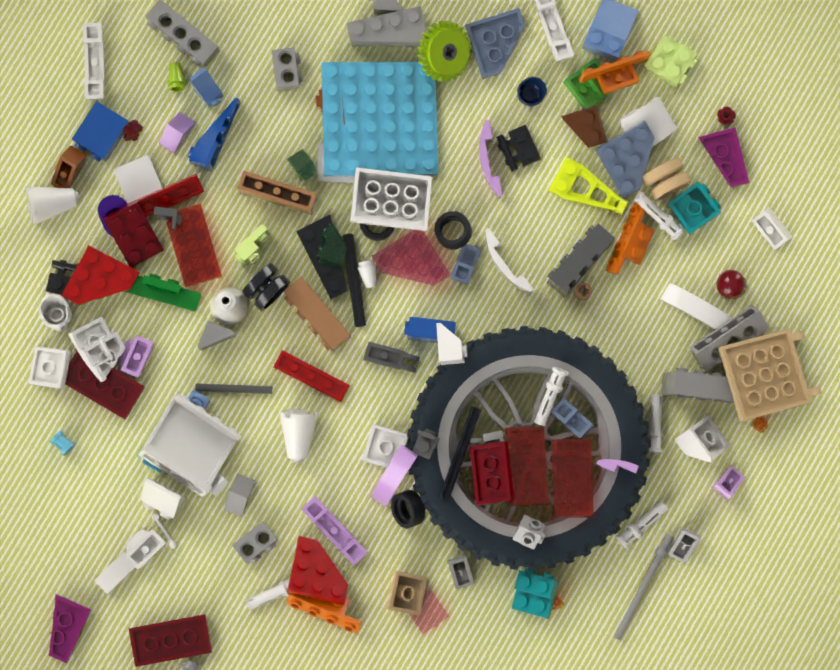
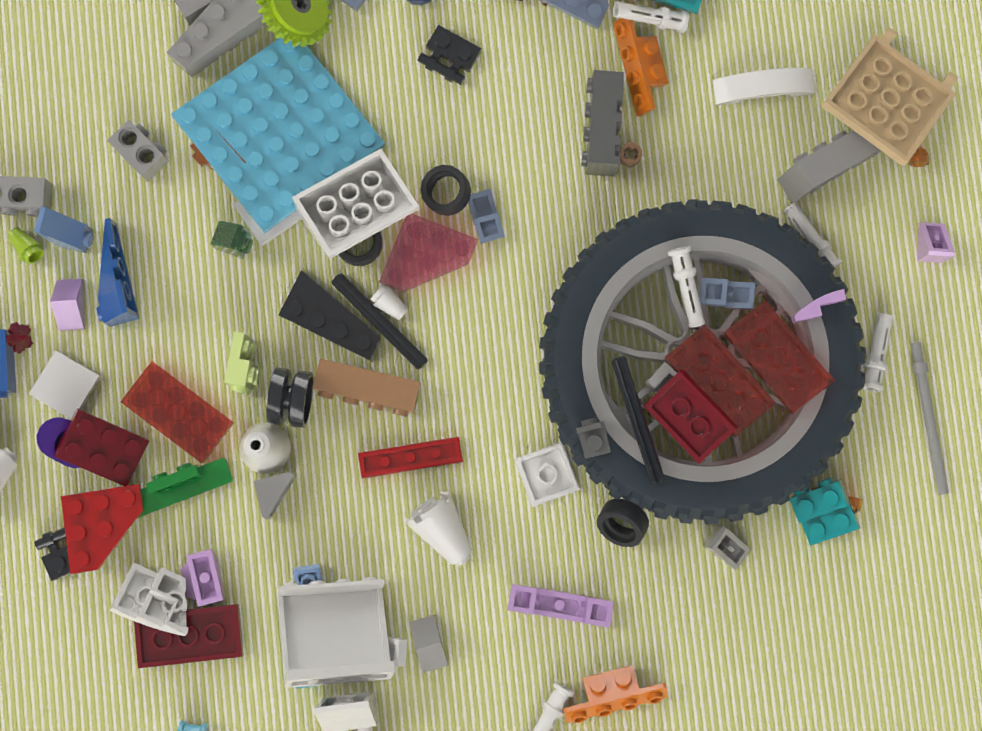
camera: 40 degrees left, 0 degrees up
white tile [28,346,71,389] -> none
white hair [39,293,72,332] -> none
red tile [127,174,204,217] -> none
dark grey bracket [154,207,182,230] -> none
dark grey bar [195,383,273,394] -> none
light grey brick [232,521,278,564] -> none
medium nougat brick [237,170,317,215] -> none
red plate [287,536,348,605] -> none
clear green slope [316,223,347,268] -> none
dark grey hinge [363,341,420,373] -> none
lavender slope [370,445,418,507] -> none
tan slope [387,571,428,616] -> none
blue brick [404,317,456,343] -> none
piece [409,588,449,634] -> none
white slope [436,323,467,365] -> none
lavender slope [479,120,502,198] -> none
white slope [485,228,534,294] -> none
light grey brick [513,514,546,550] -> none
neon yellow plate [548,157,628,215] -> none
light grey slope [668,527,701,564] -> none
white slope [675,415,731,462] -> none
light grey brick [689,305,769,372] -> none
dark red hair [716,270,747,299] -> none

